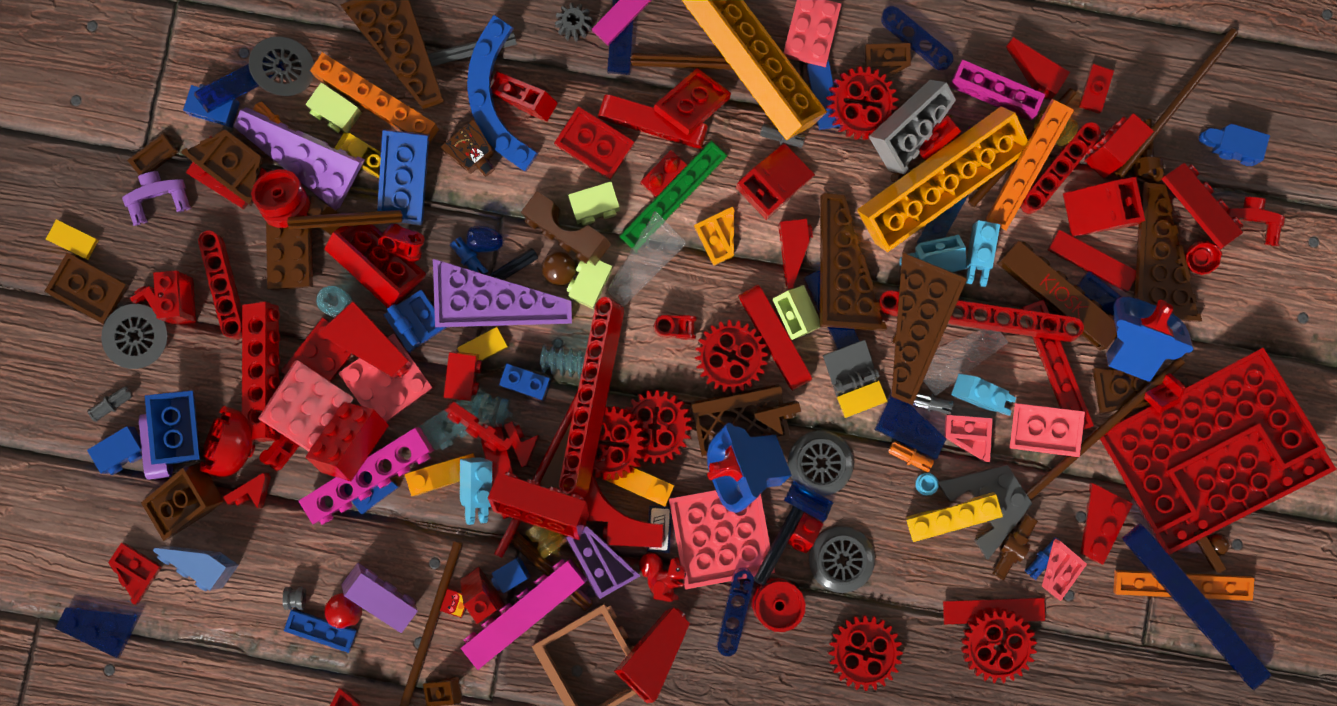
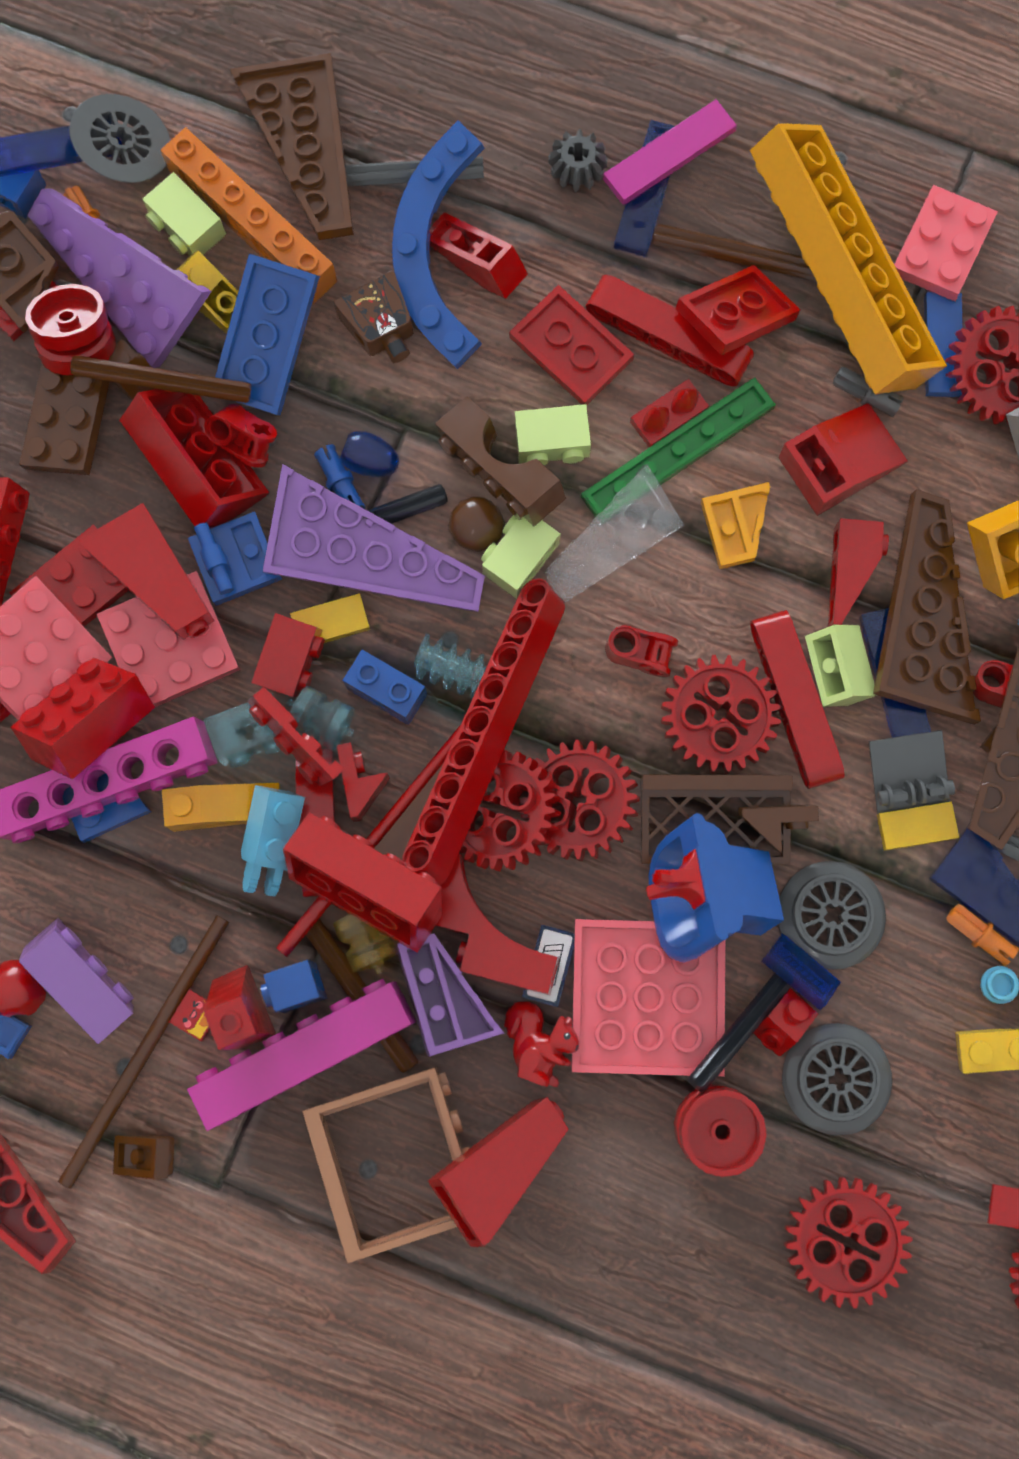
camera: 20 degrees right, 5 degrees down
clear light blue piece [316,286,353,318] -> none
light orange slope [606,468,674,506] -> none
clear blue beam [717,568,754,656] -> none

